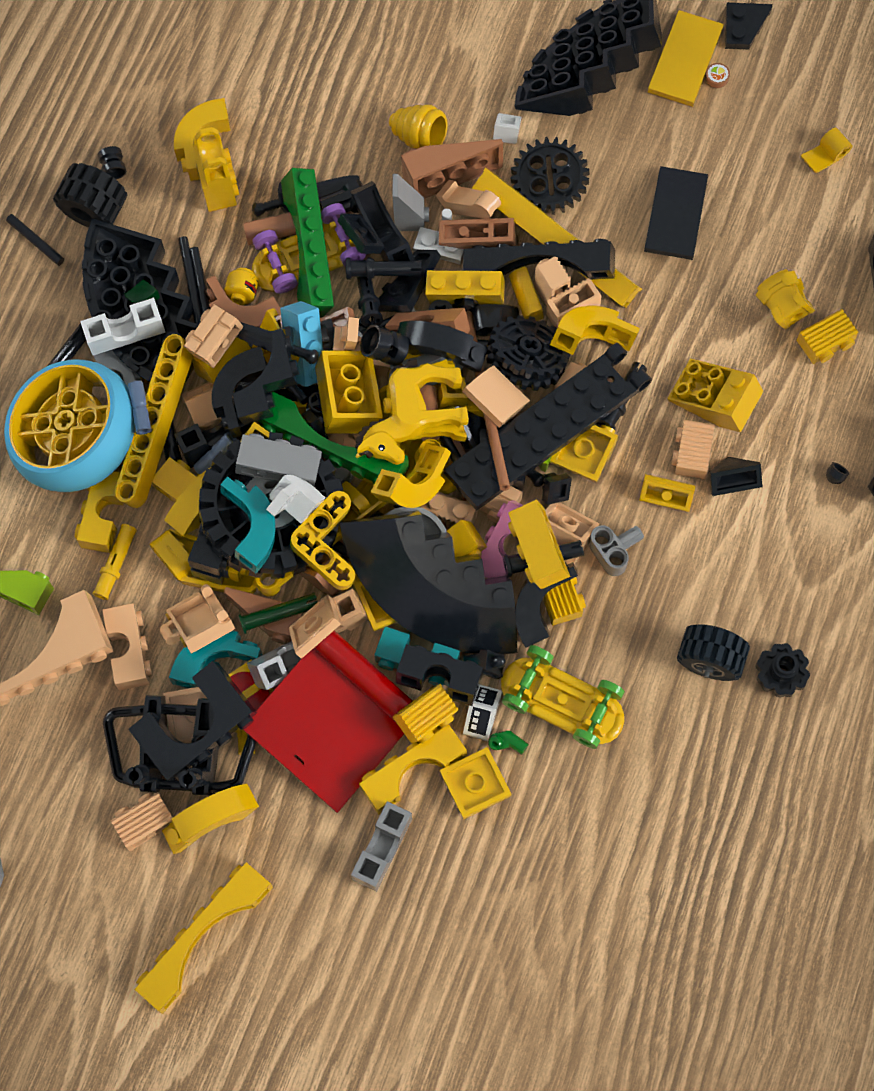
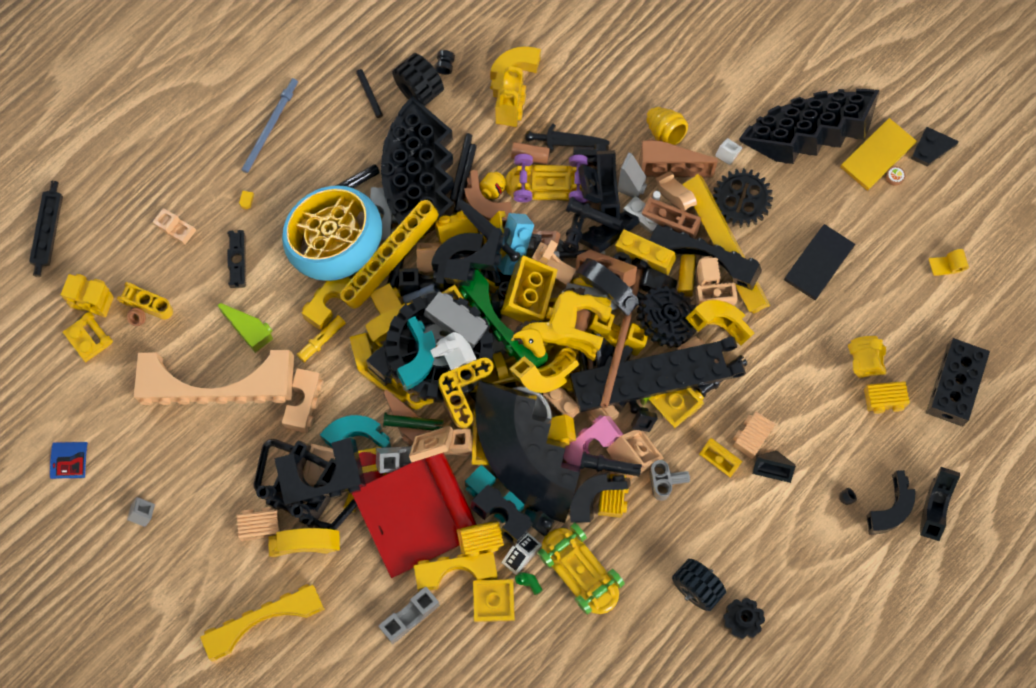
camera: 20 degrees right, 0 degrees up
white arch [80,298,165,356] -> none
dark green slope [124,280,160,305] -> none
sand blue piece [128,381,152,435] -> none
light nougat piece [160,584,235,654] -> none
light nougat brick [184,304,243,368] -> none
green arch [281,168,334,318] -> none
black wheel [360,324,409,367] -> none
light nougat slope [463,365,530,428] -> none
yellow brick [508,499,570,589] -> none
yellow slope [667,358,763,432] -> none

